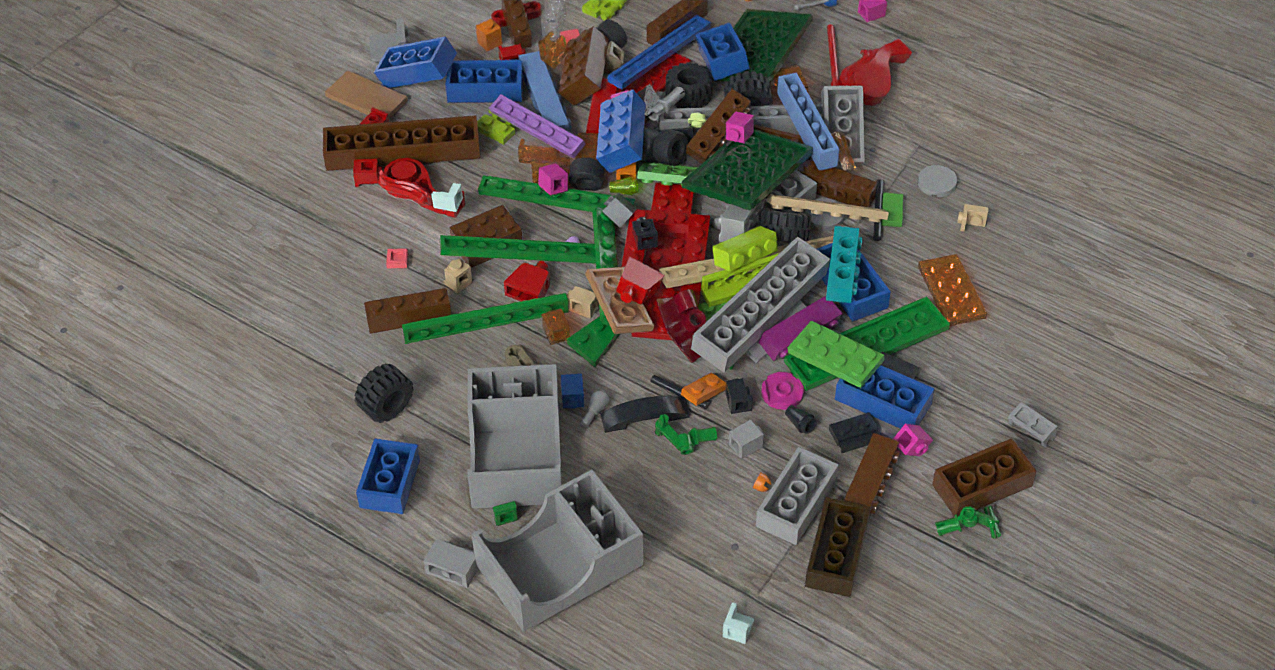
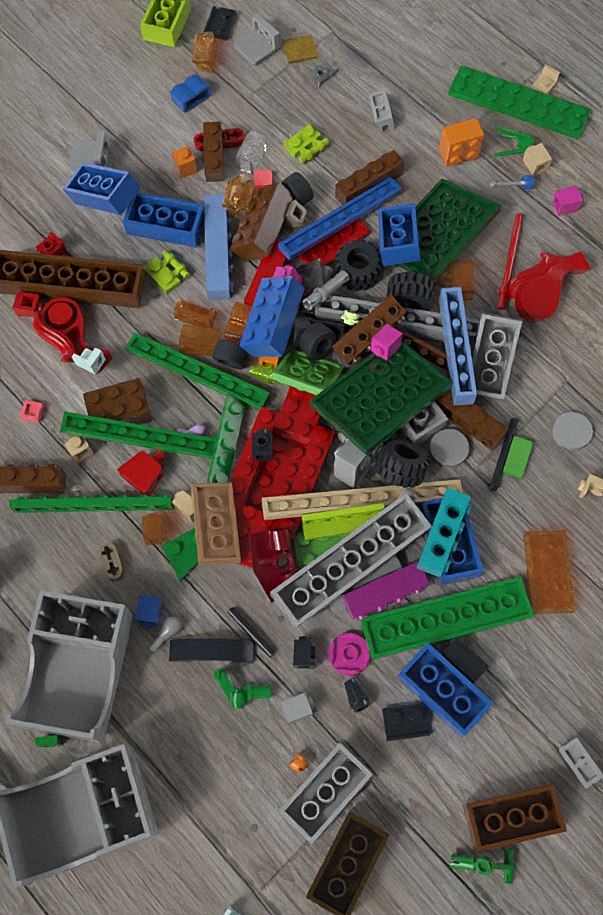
camera: 15 degrees right, 20 degrees up
medium nougat tile [325,70,408,119] -> none
medium lavender plate [489,94,586,159] -> none
red brick [498,44,526,60] -> none
dark pink brick [538,163,568,195] -> none
brick [602,193,637,227] -> none
torso [616,257,665,304] -> none
orange plate [681,372,726,406] -> none
lime brick [712,226,778,272] -> none
tan plate [767,194,889,222] -> none
bright green plate [788,321,884,388] -> none
clear orange tile [831,132,856,172] -> none
reddish brown brick [844,433,901,518] -> none
dark pink brick [893,424,933,457] -> none

